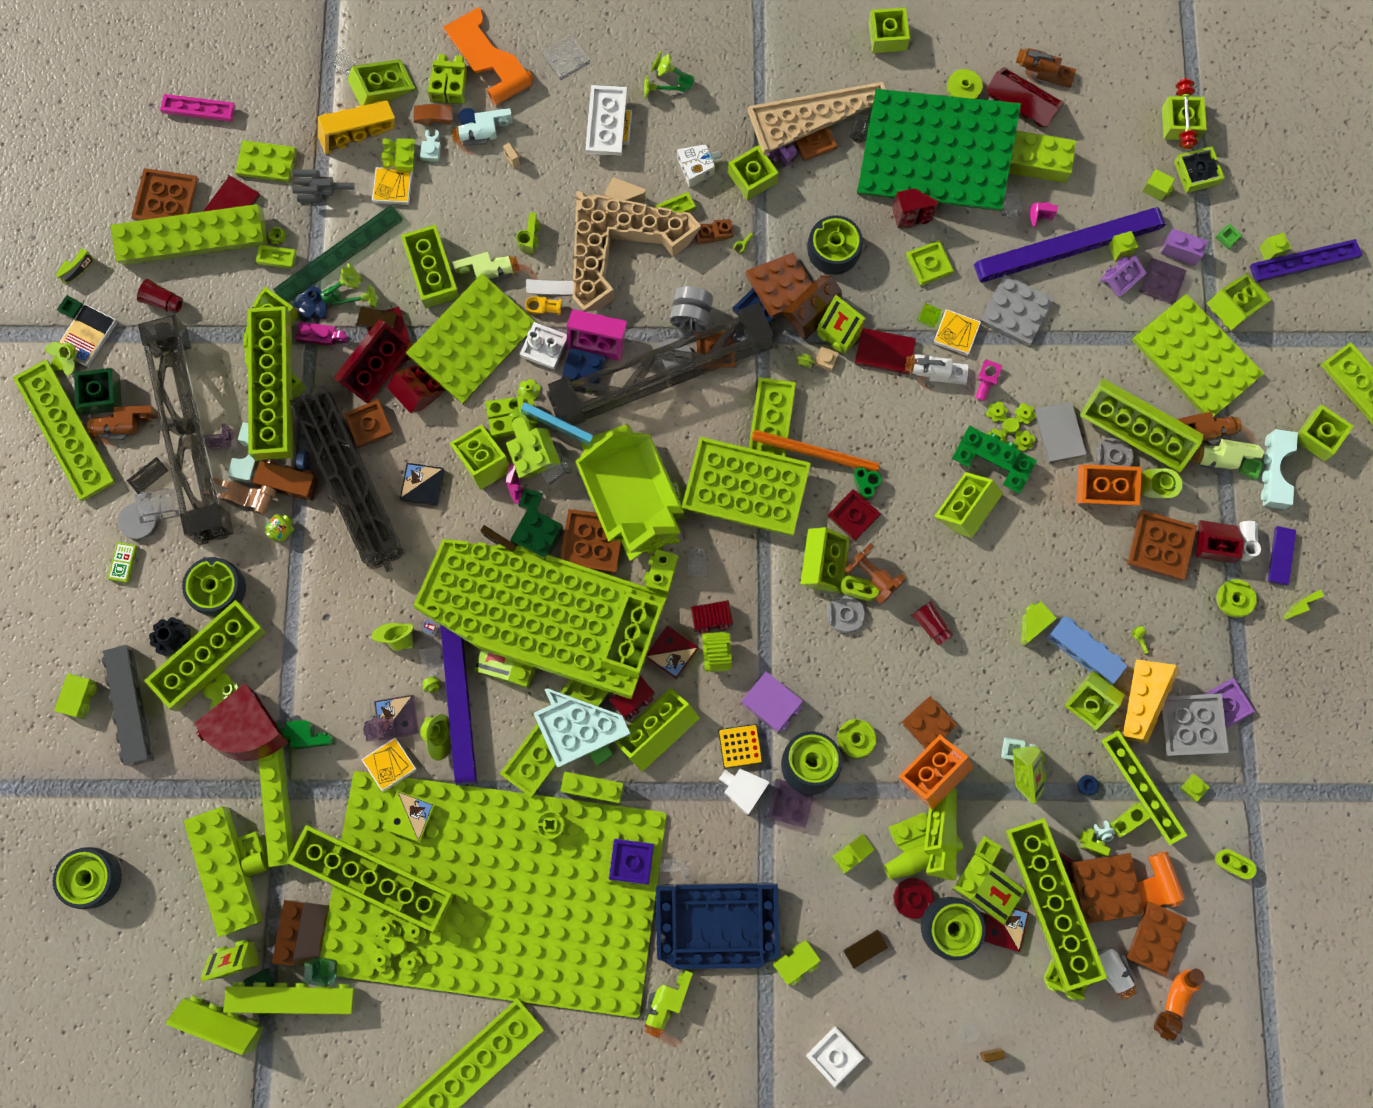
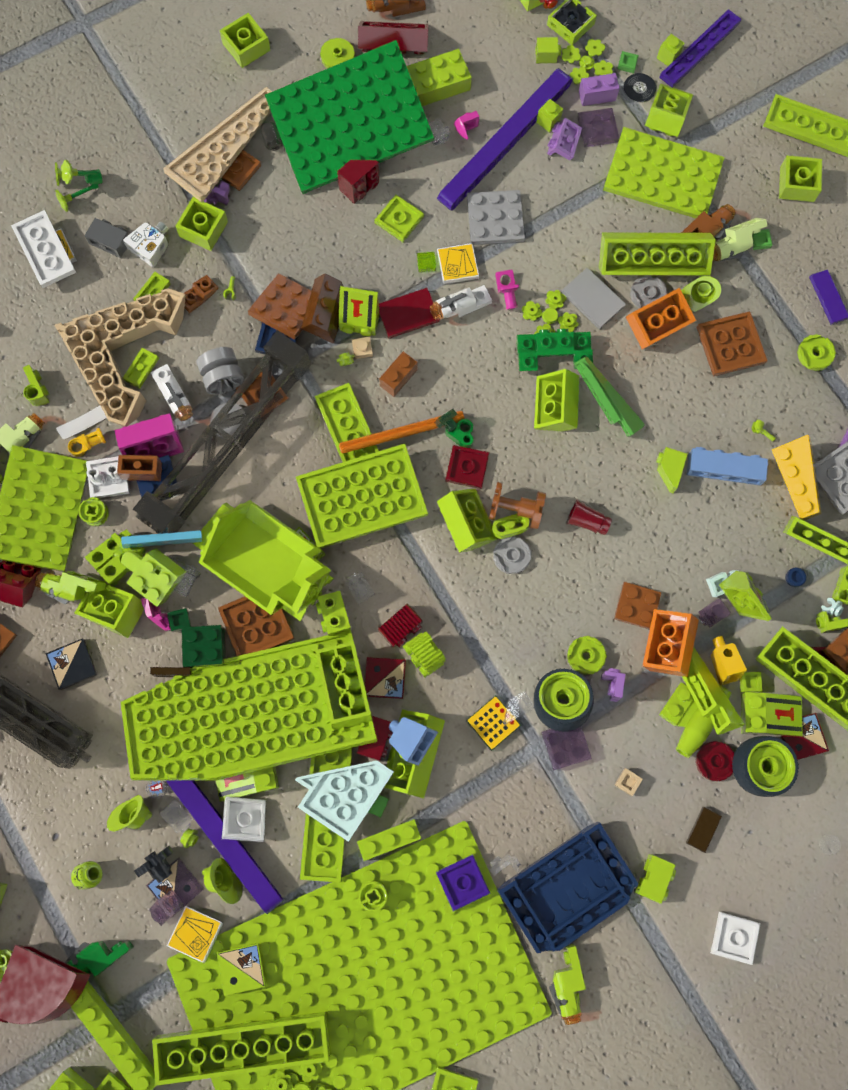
camera: 35 degrees left, 0 degrees up
lime plant [517,379,541,400] -> none
tan slope [604,177,647,203] -> none
white torso [719,769,769,815] -> none
medium lavender brick [741,671,803,733] -> none
wheel [807,215,863,275] -> none
lime slope [831,833,875,874] -> none
lime slope [1064,671,1124,730] -> none
dark red slope [1196,520,1244,563] -> none
white piece [1239,521,1261,562] -> none
light aqua arch [1261,429,1298,510] -> none
none -> lime plate [35,571,106,604]
none -> lime head [71,861,103,890]
none -> lime wheel [78,497,109,527]
none -> dark grey brick [84,218,128,258]
none -> dark orange brick [117,455,162,481]
none -> lime plate [123,348,159,389]
none -> black plant [134,845,174,883]
none -> white plate [151,364,193,421]
none -> white tile [222,797,266,842]
none -> dark orange brick [379,351,418,397]
none -> medium blue torso [389,717,438,766]
none -> clear green tile [434,409,458,433]
none -> clear tile [503,691,535,726]
none -> lime plant [562,39,613,85]
none -> bright green wedge [574,357,645,437]
none -> medium lavender bracket [601,668,625,702]
none -> tan plate [614,768,643,796]
none -> black sticker [624,73,656,102]
none -> clear purple bracket [698,597,731,628]
none -> yellow torso [710,636,747,686]

